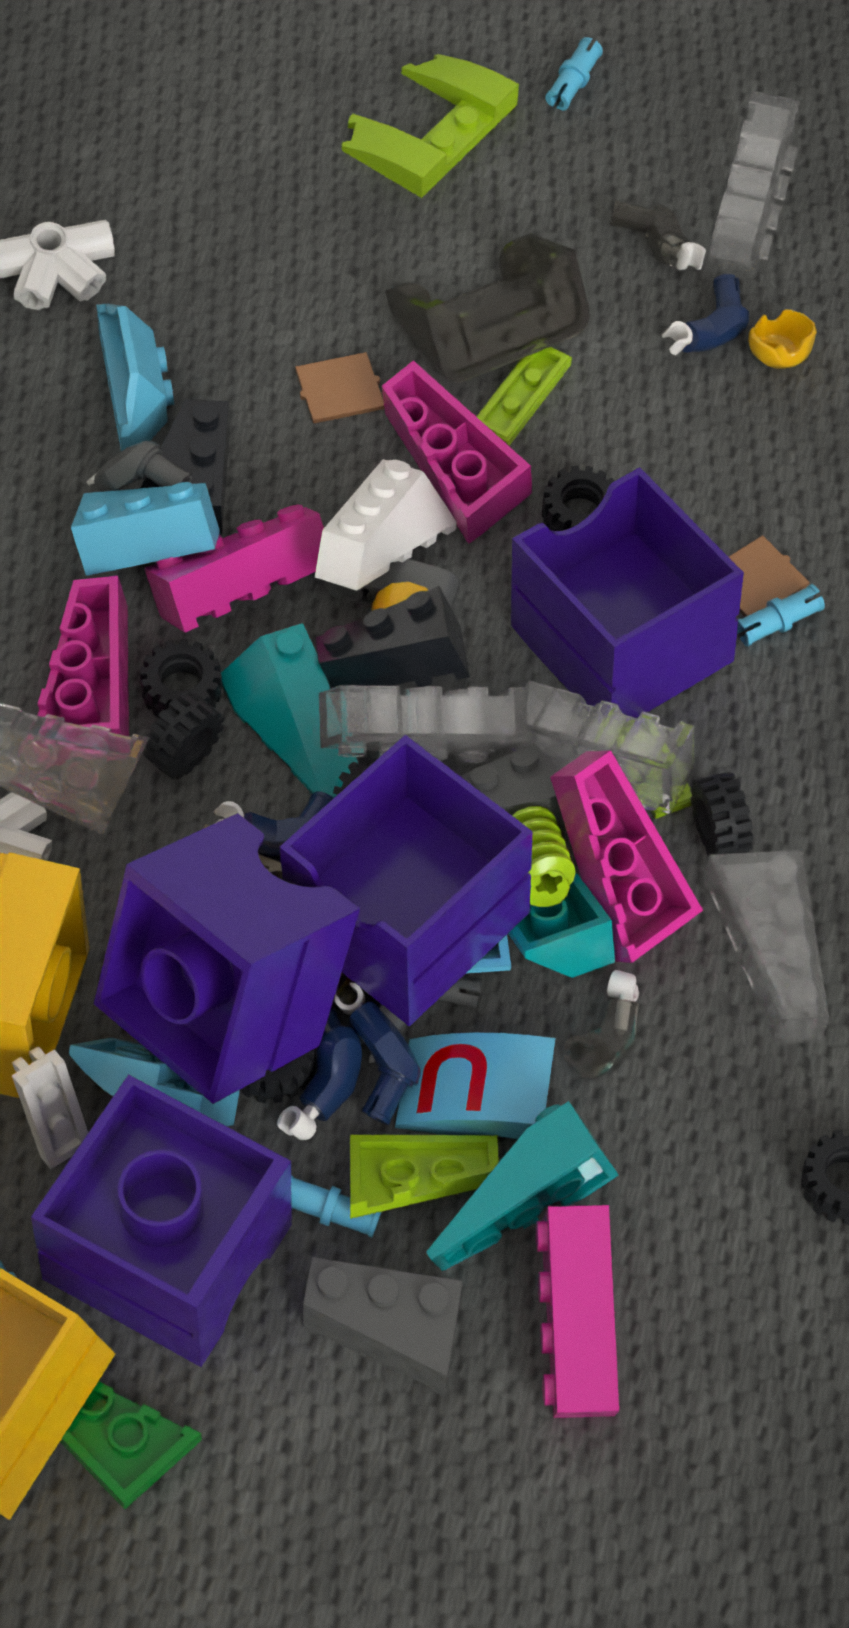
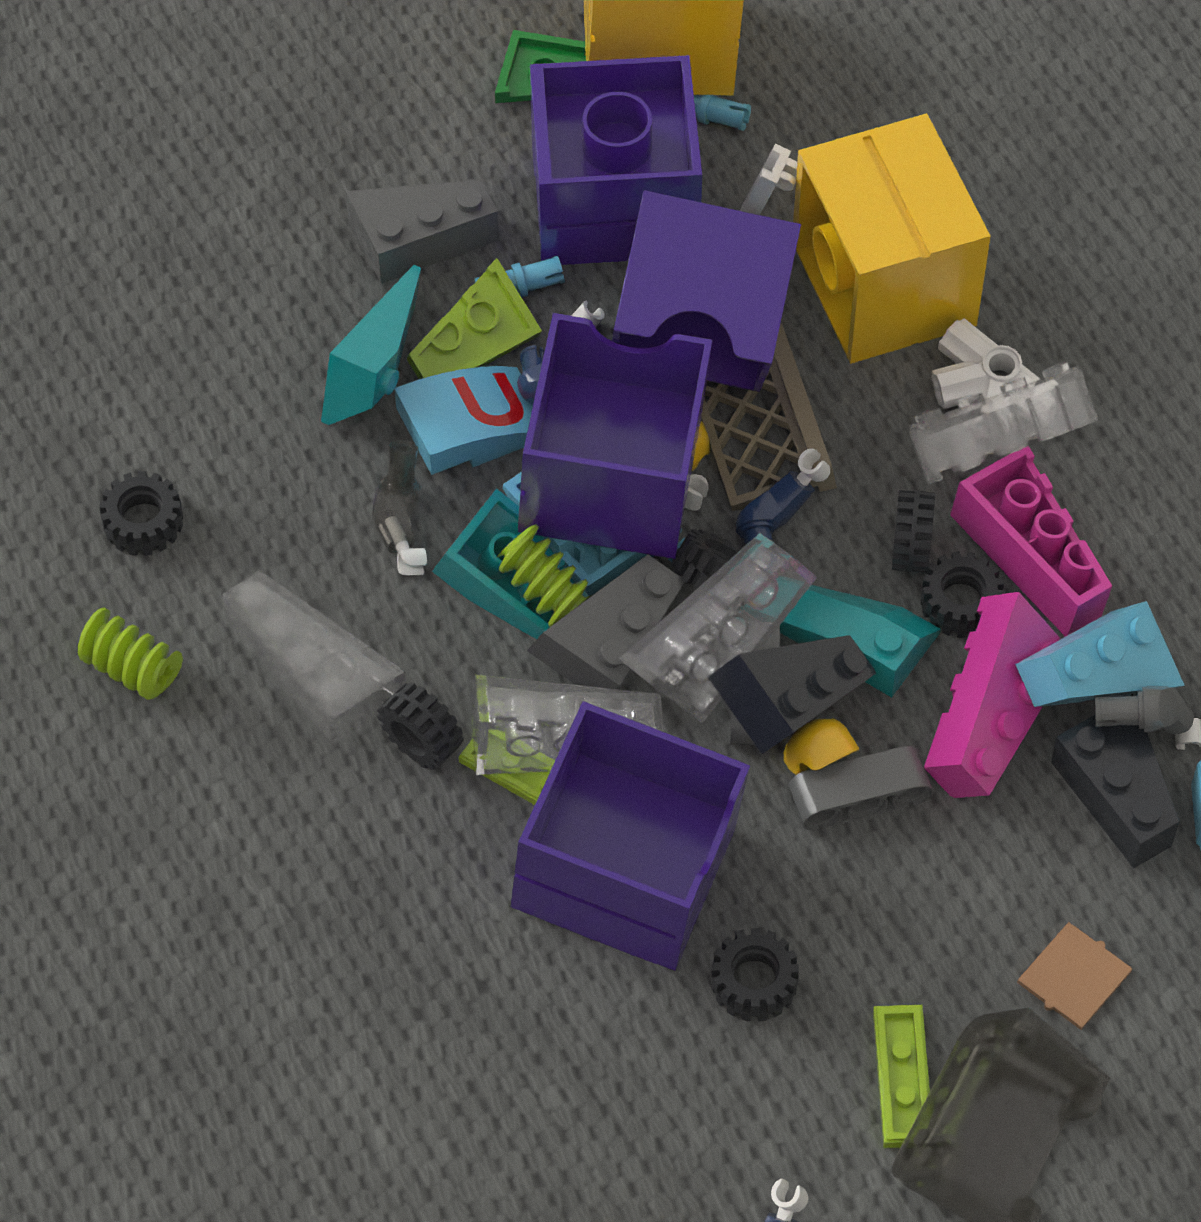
camera: 150 degrees right, 0 degrees up
white wedge [315,459,457,591] -> none
dark pink wedge [382,360,532,544] -> none
dark pink wedge [536,1205,619,1418] -> none
dark pink wedge [550,750,703,963] -> none
medium nougat piece [729,535,810,617] -> none
medium azure pin [737,584,825,646] -> none

